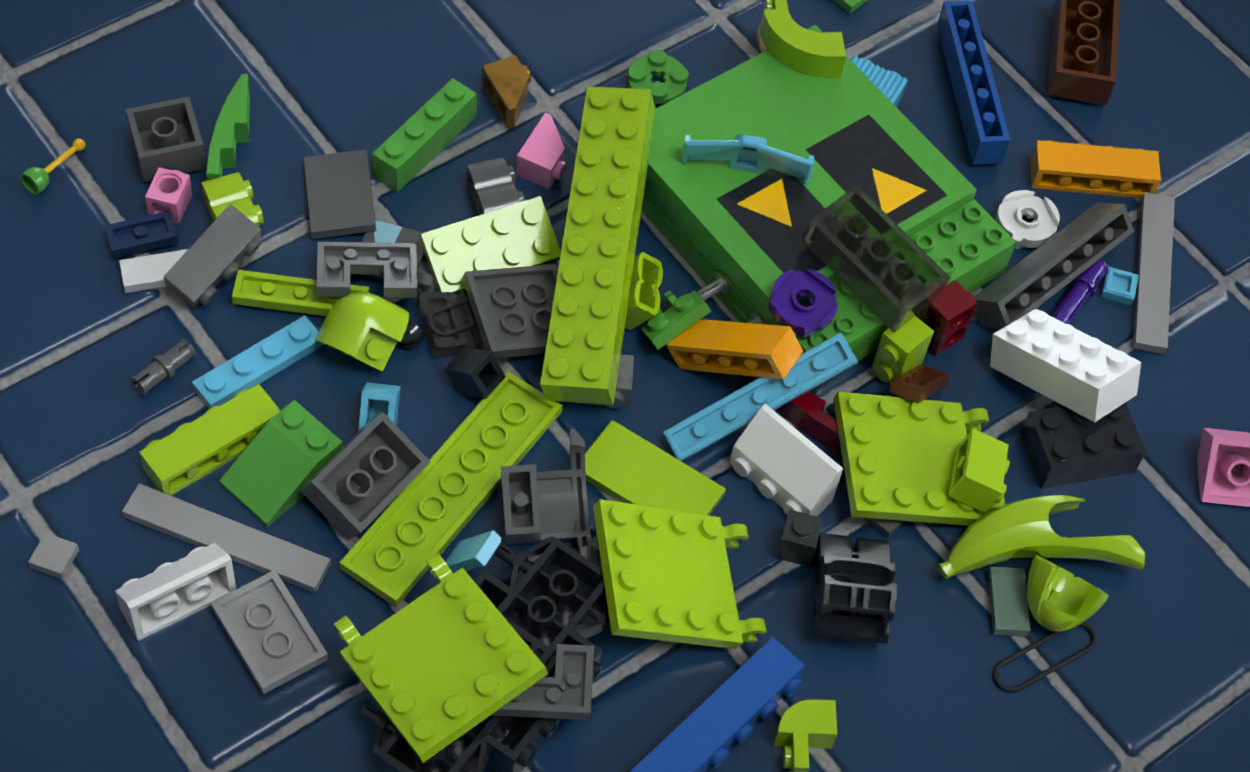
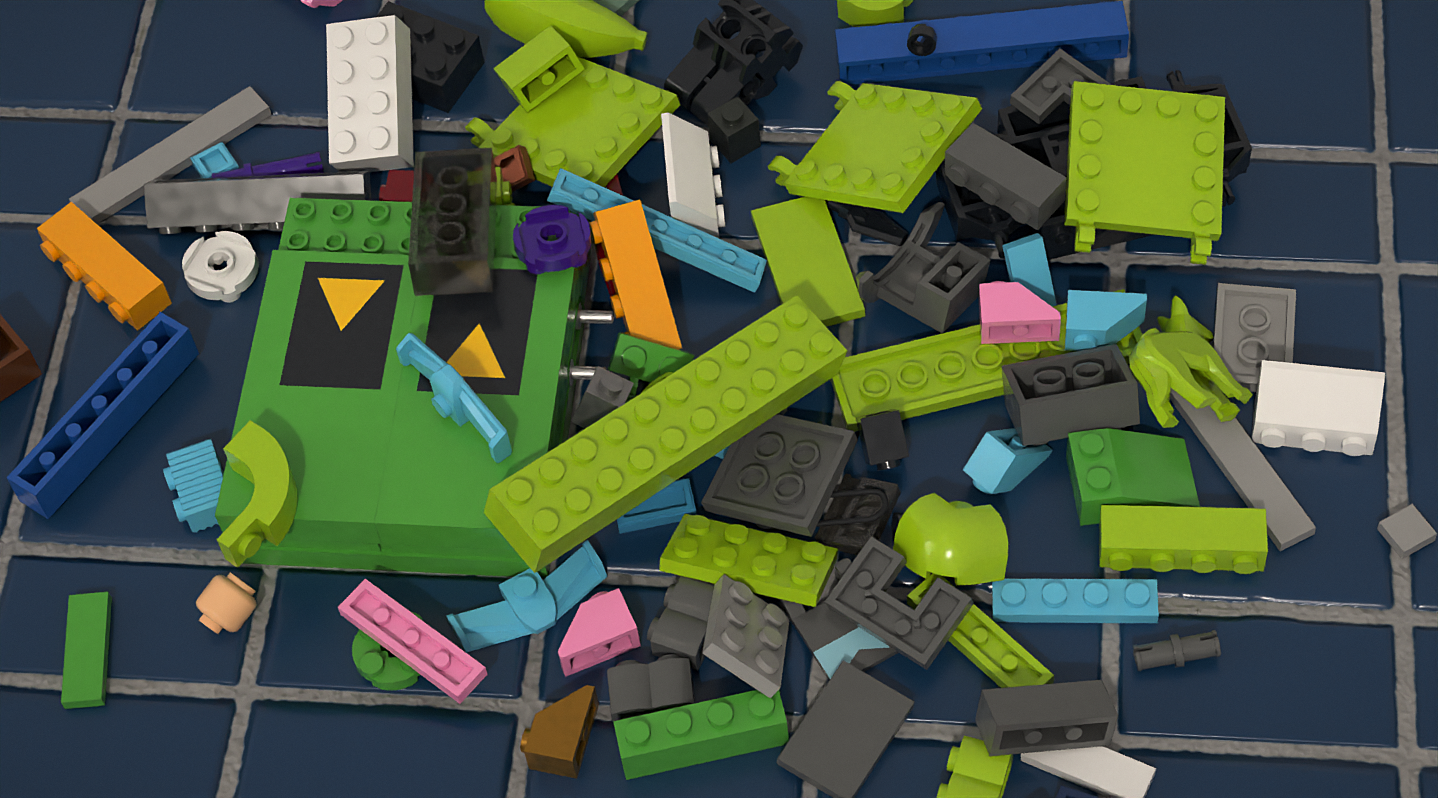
camera: 125 degrees left, 0 degrees up
none -> bright pink plate [338,579,488,704]
none -> flat silver slope [571,366,634,428]
none -> dark grey brick [607,655,695,723]
none -> light grey plate [702,574,789,698]
none -> black hinge [907,24,937,56]
none -> dark grey brick [945,123,1066,230]
none -> bright pink slope [979,281,1061,344]
none -> medium azure slope [1065,290,1147,351]
none -> lime animal [1129,295,1253,428]

